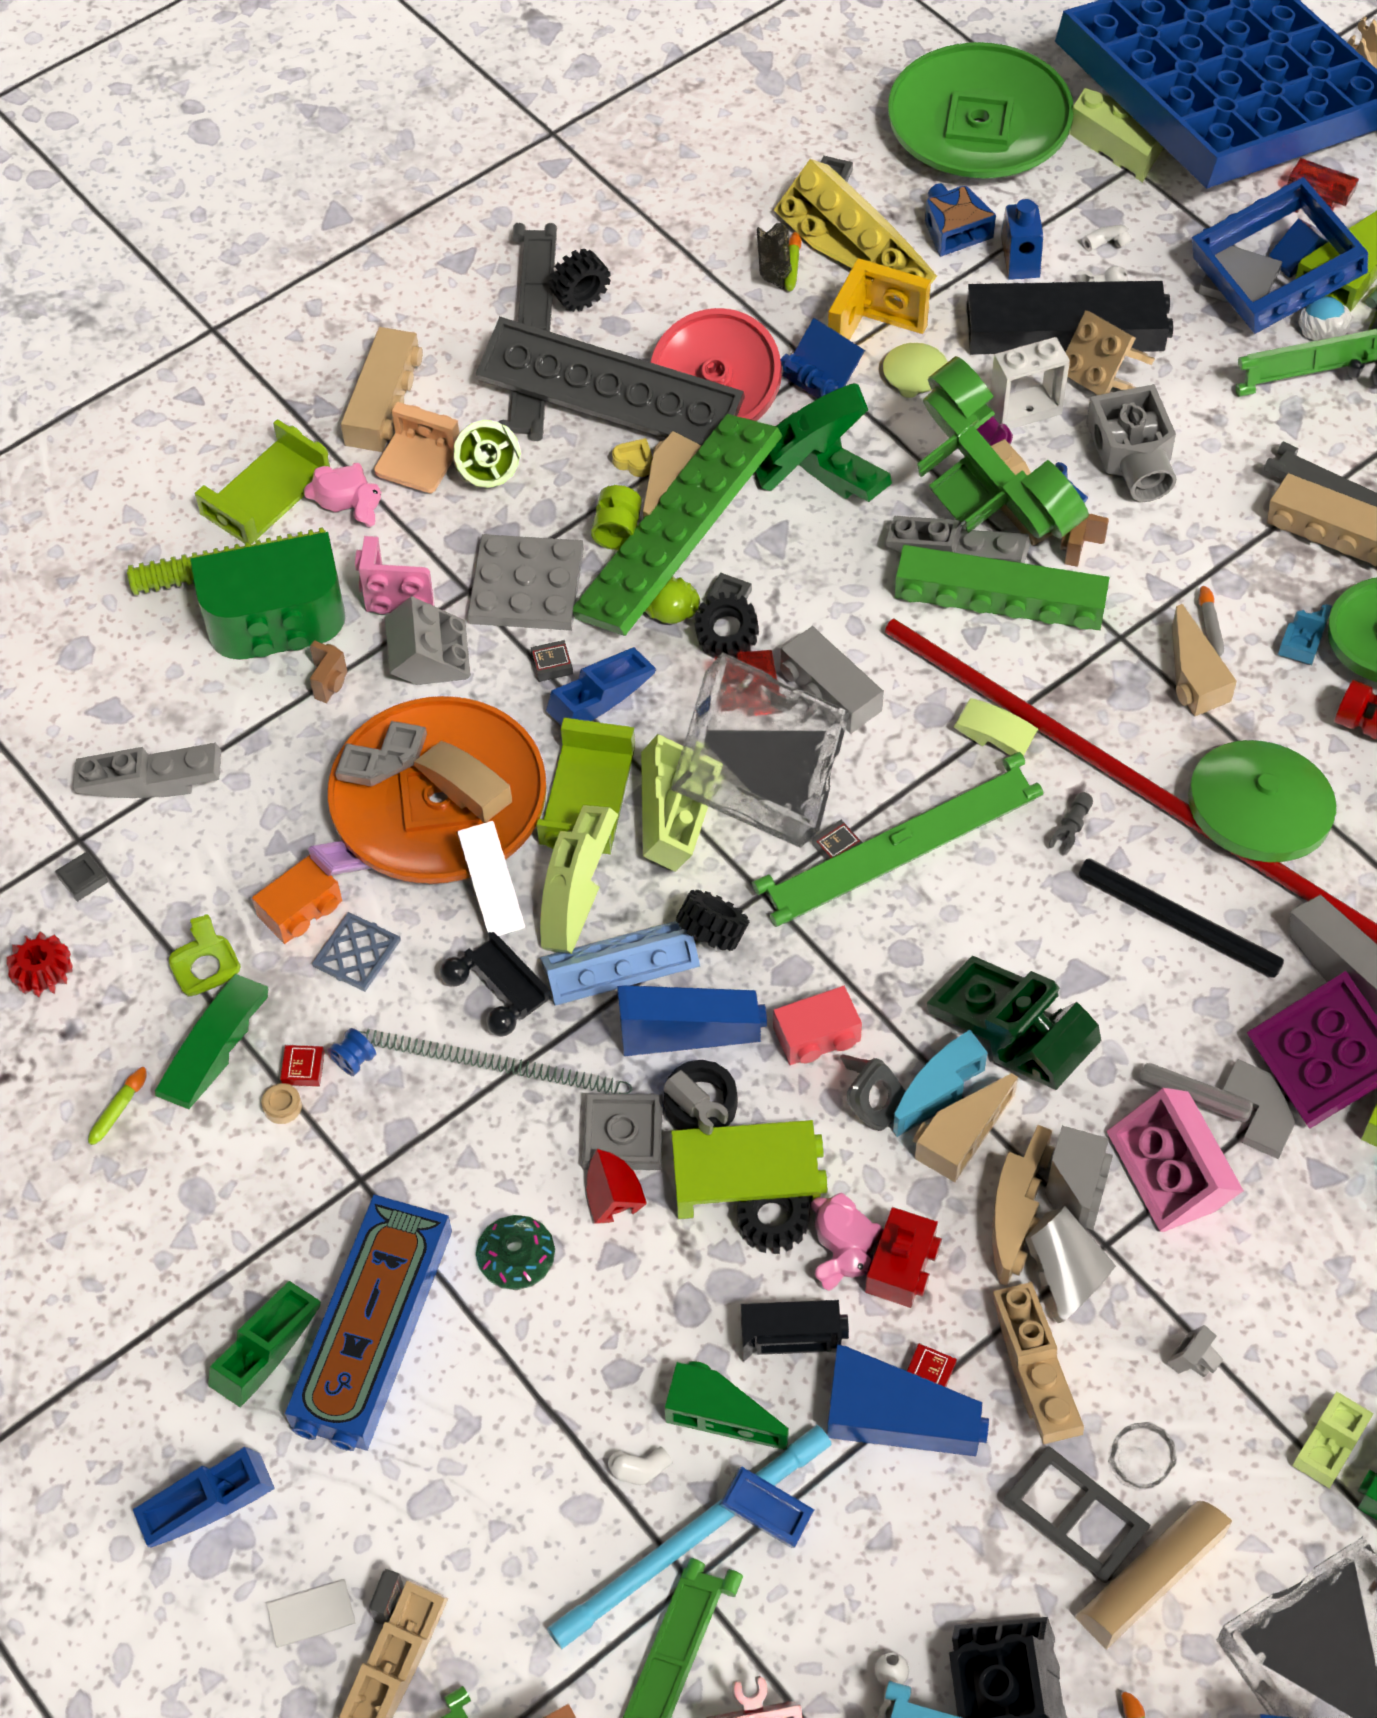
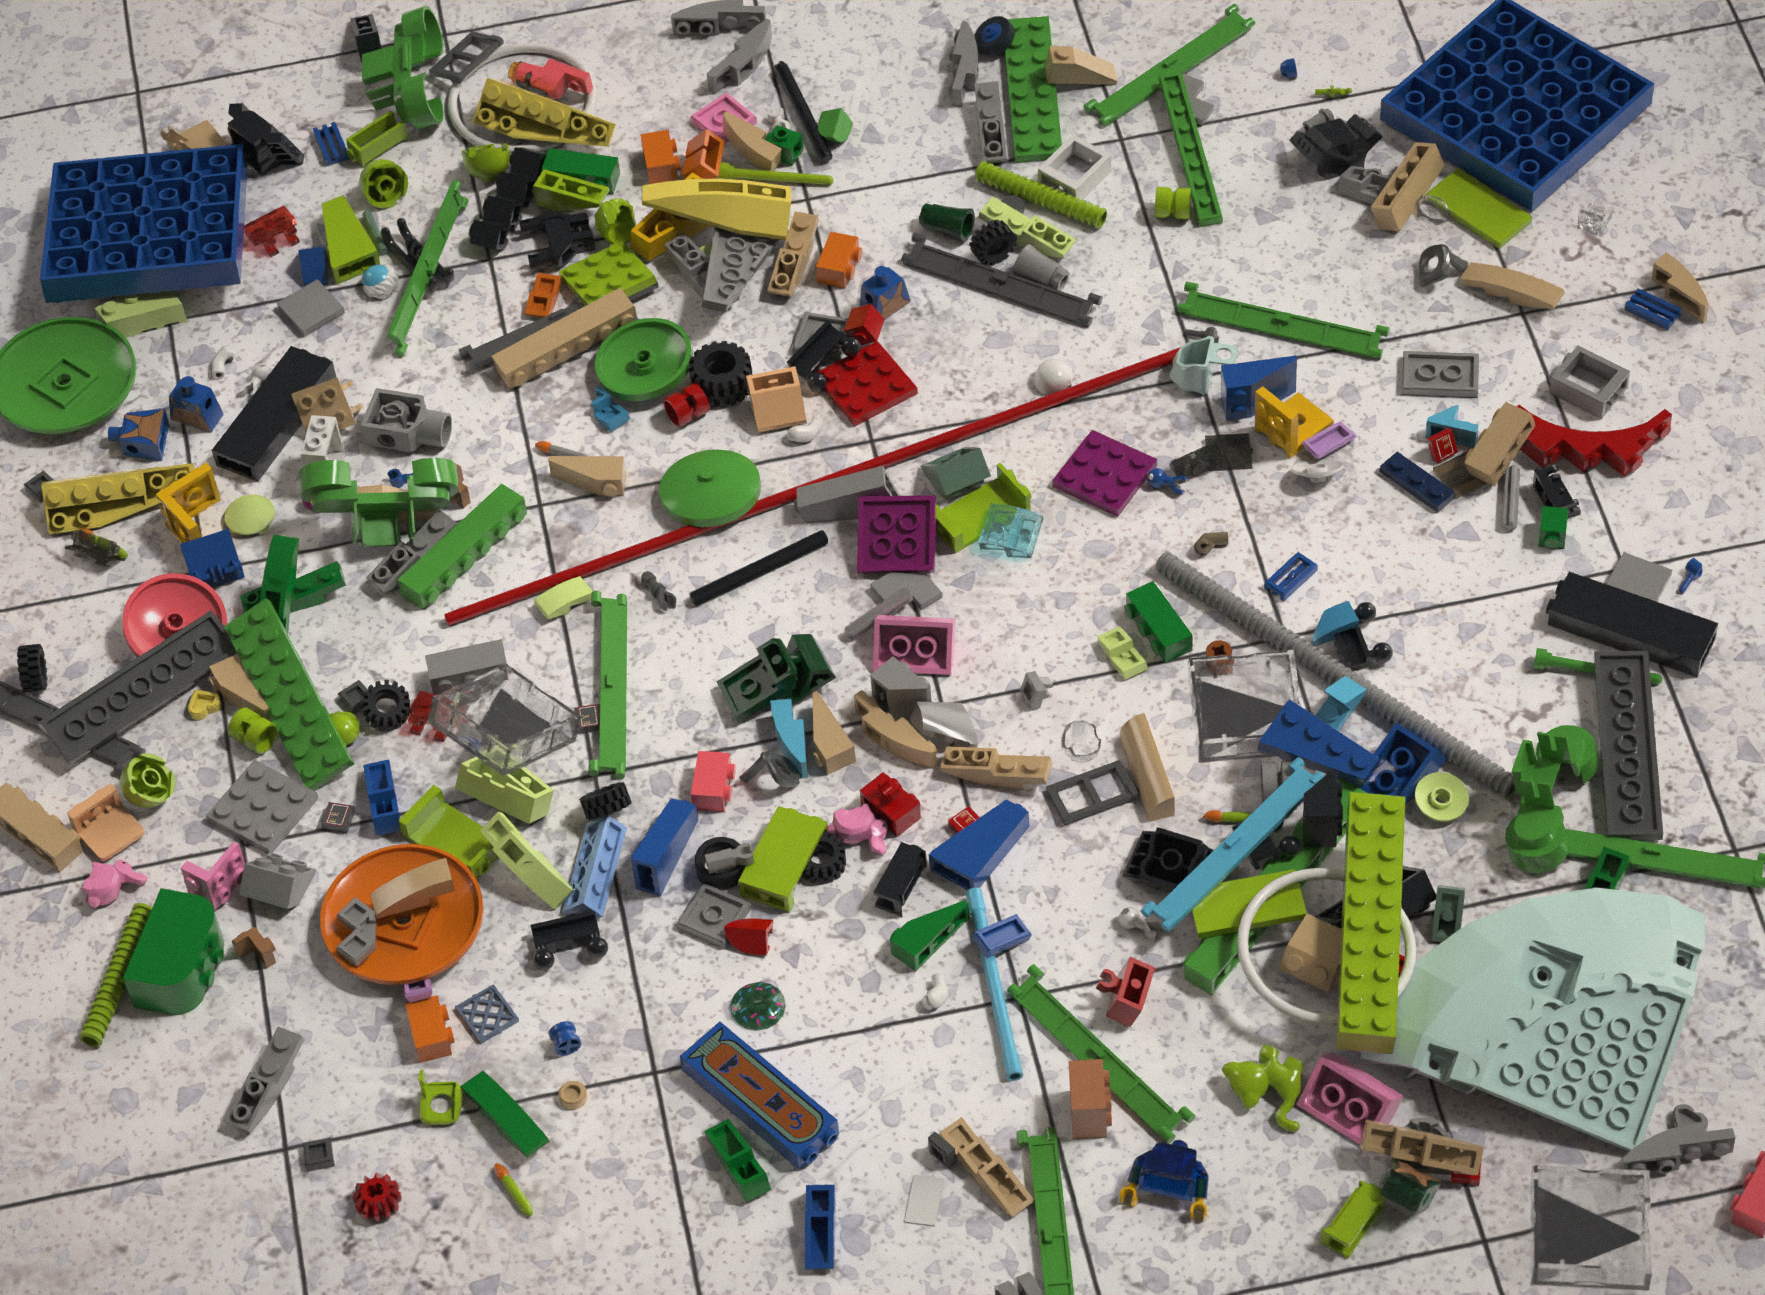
camera: 60 degrees left, 5 degrees down
lime panel [195,419,330,545] -> none
red tile [280,1045,325,1087] -> none
sand green piece [359,1028,632,1094] -> none
tile [456,821,525,939] -> none
blue window [1192,177,1368,334] -> none

